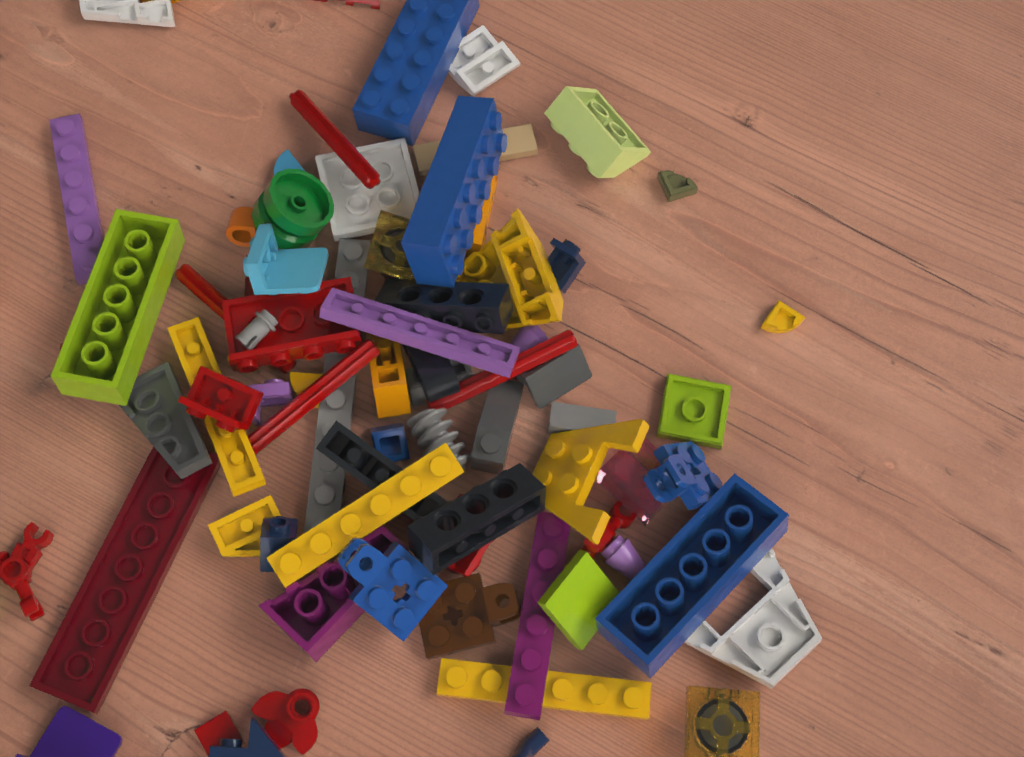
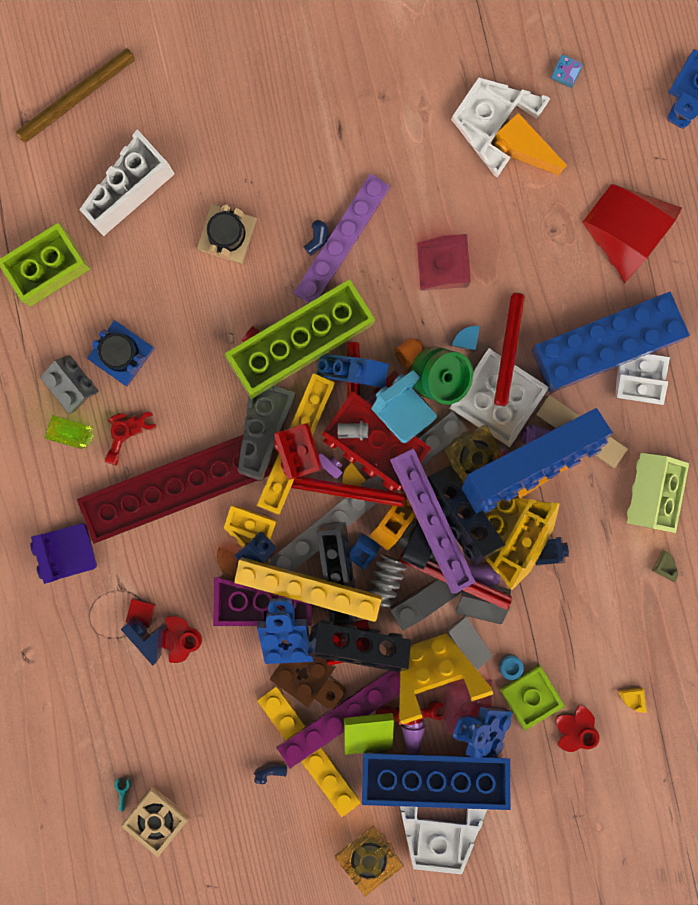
camera: 50 degrees right, 20 degrees up
none -> clear orange tile [217,546,239,578]
none -> dark blue arm [303,220,328,256]
none -> blue slope [317,354,389,388]
none -> clear pink slope [417,234,471,291]
none -> dark azure tile [499,655,524,680]
none -> red plate [555,705,600,752]

